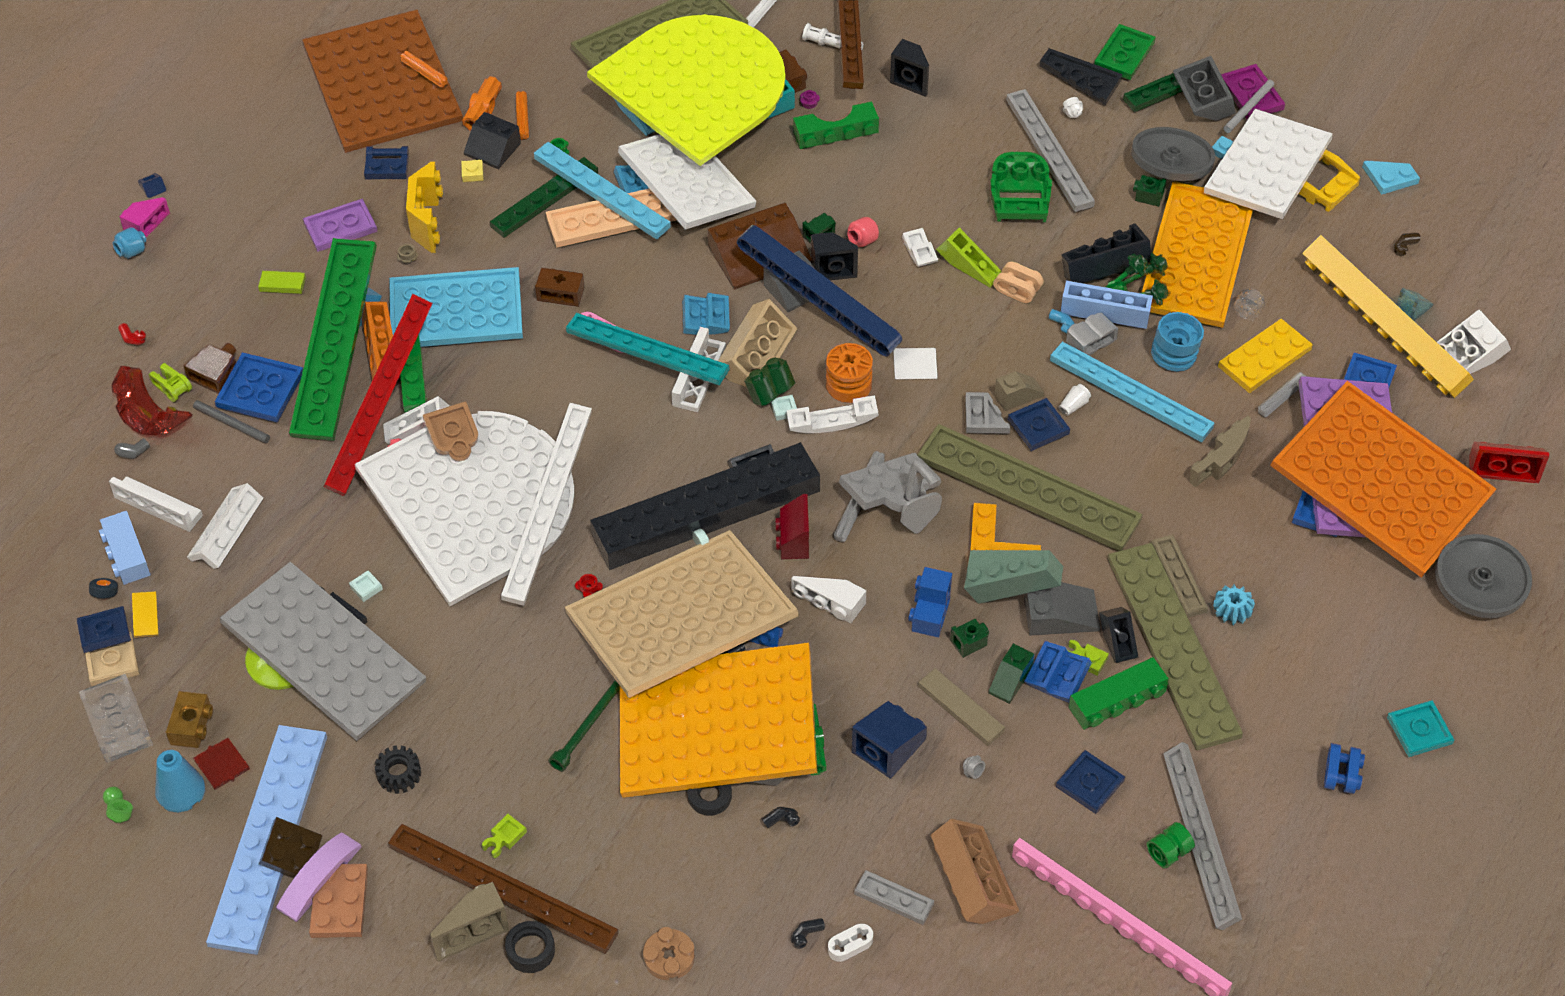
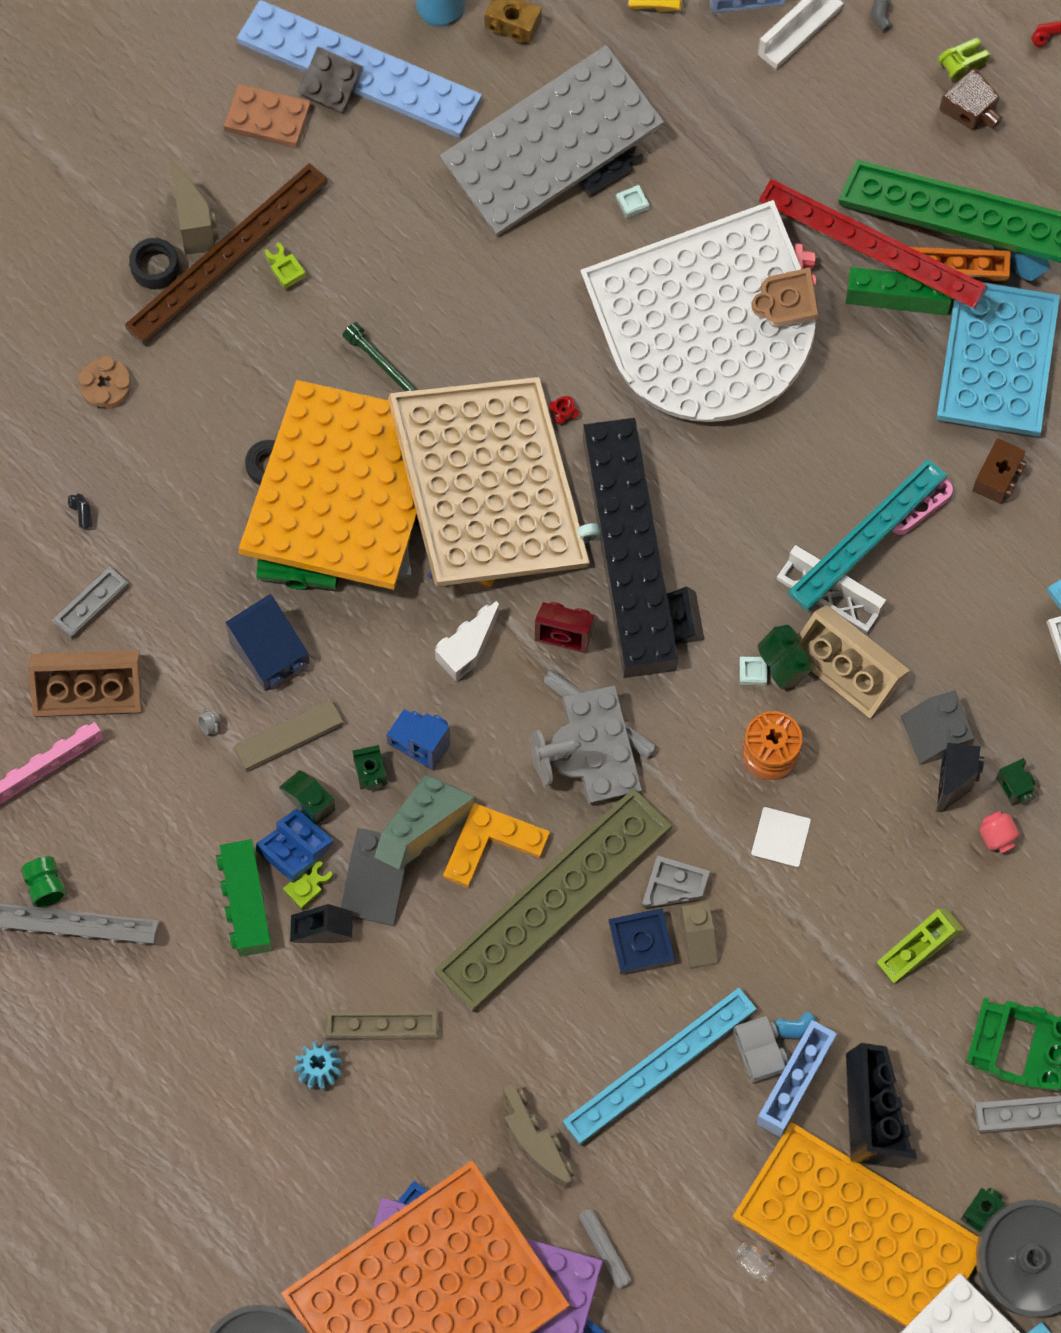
camera: 105 degrees right, 15 degrees up
clear red windscreen [111,366,193,436] -> none
white fence [187,483,263,569] -> none
dark grey bar [193,400,270,443] -> none
clear red piece [193,737,250,790] -> none
blue plate [214,352,303,422] -> none
lavender slope [276,832,362,922] -> none
black tyre [375,745,421,794] -> none
white slope [383,396,450,444] -> none
white plate [501,403,592,606] -> none
dark azure slope [682,293,730,335] -> none
reddish brown slope [708,203,811,290] -> none
dark blue beam [737,225,902,357] -> none
black arm [761,806,800,829] -> none
white slope [786,395,879,433] -> none
white beam [828,924,873,962] -> none
white slope [902,228,938,267] -> none
light nougat brick [993,262,1044,303] -> none
dark blue tile [1056,750,1125,814] -> none
white cone [1059,384,1091,416] -> none
dark green plant [1105,252,1169,305] -> none
olive plate [1108,543,1243,751] -> none
dark azure wheel [1151,312,1204,372] -> none
yellow plate [1218,319,1313,393] -> none
blue brick [1324,743,1365,794] -> none
teal plate [1387,700,1454,757] -> none

